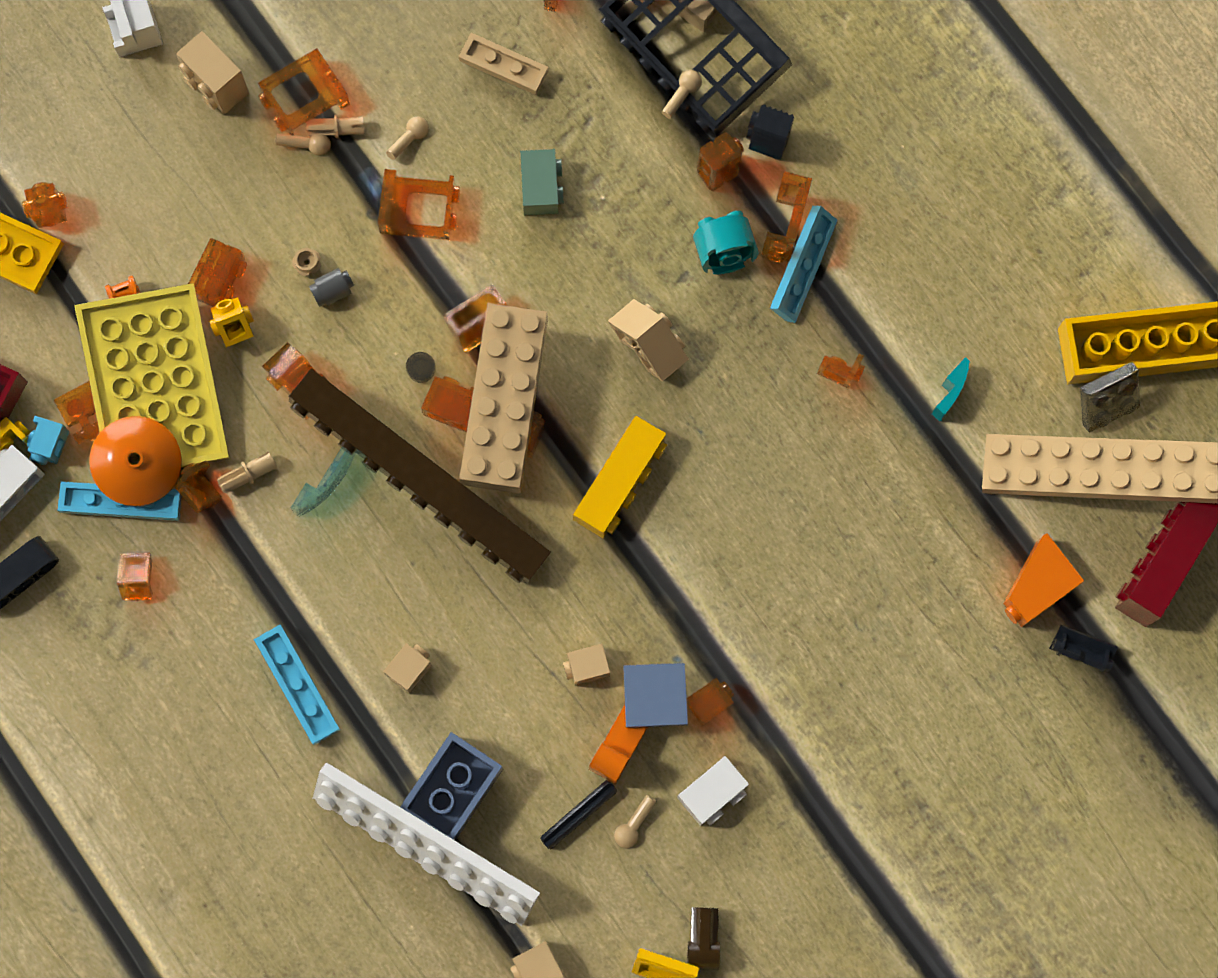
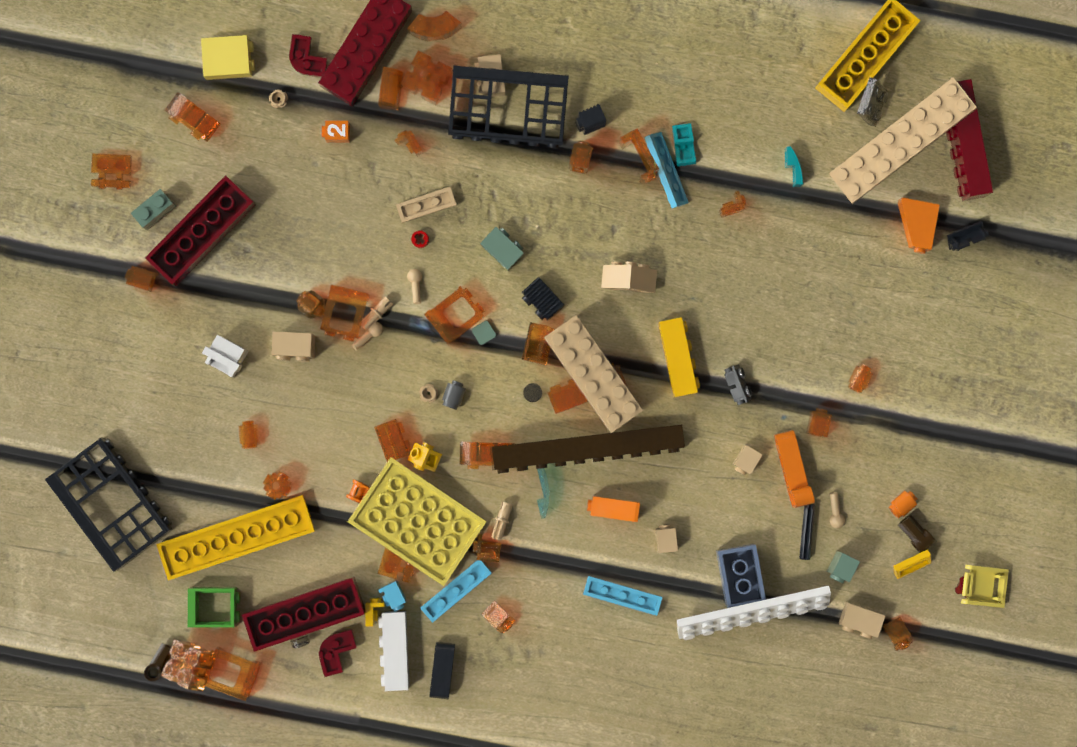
camera: 45 degrees left, 10 degrees up
orange dish [90,416,182,506] -> none
sand blue tile [623,663,688,728] -> none
tan bar [661,70,702,119] -> none
white brick [677,756,749,826] -> none
teal brick [693,210,759,275] -> none
none -> clear orange brick [238,421,259,449]
none -> clear orange head [297,290,326,319]
none -> red bush [411,231,429,248]
none -> sand green piece [472,321,496,345]
none -> black brick [522,277,564,321]
none -> orange slope [587,496,640,522]
none -> teal slope [672,123,696,166]
none -> dark grey hinge [724,364,753,405]
none -> sand green brick [826,551,860,583]
none -> clear orange brick [848,364,873,394]
none -> orange brick [888,490,918,519]

